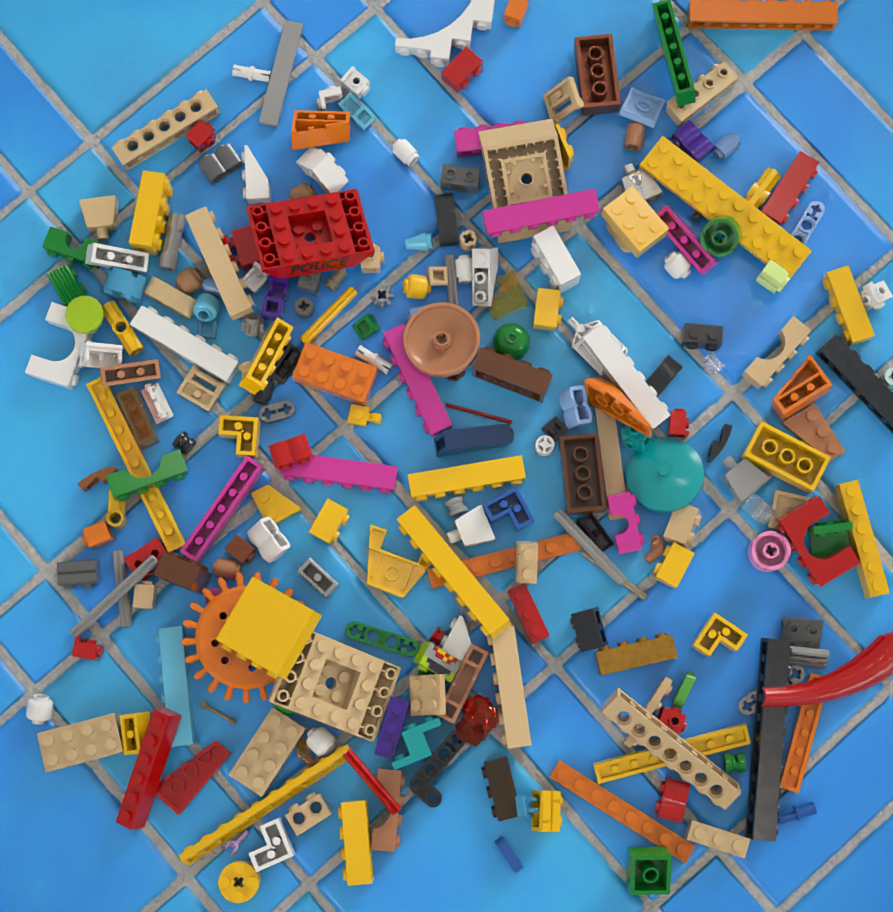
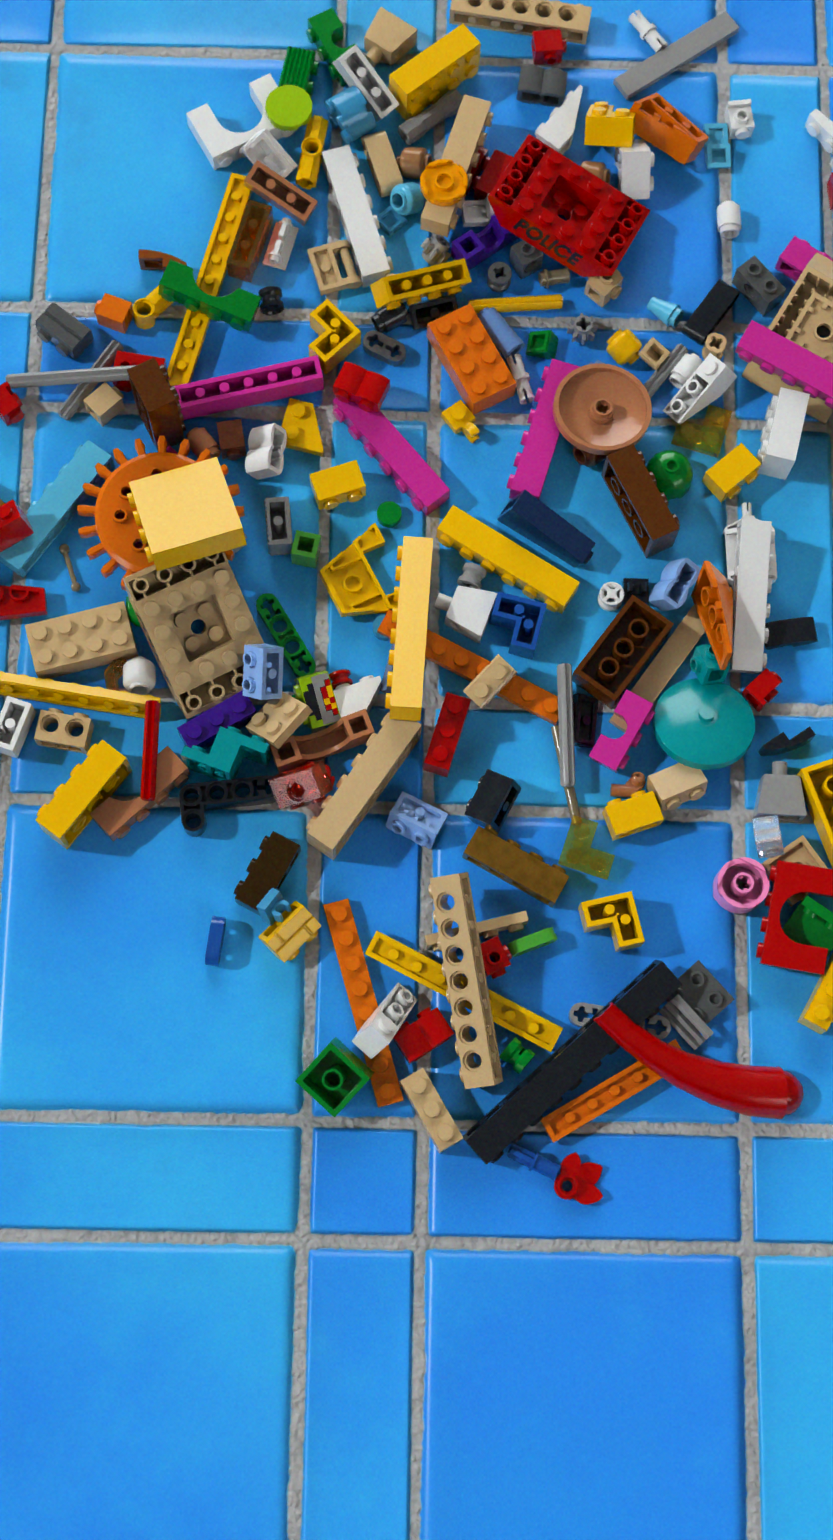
camera: 35 degrees right, 5 degrees down
white bracket [316,86,343,111] -> none
red axle [446,403,512,424] -> none
none -> light blue brick [242,644,284,700]
none -> bright green brick [291,530,322,569]
none -> white slope [352,982,418,1059]
none -> green tile [377,501,402,527]
none -> light blue bracket [385,791,448,849]
none -> light orange tile [420,159,468,206]
none -> medium blue brick [477,307,525,359]
none -> red plate [554,1152,603,1205]
none -> clear yellow plate [558,815,615,880]
none -> yellow brick [584,101,636,148]

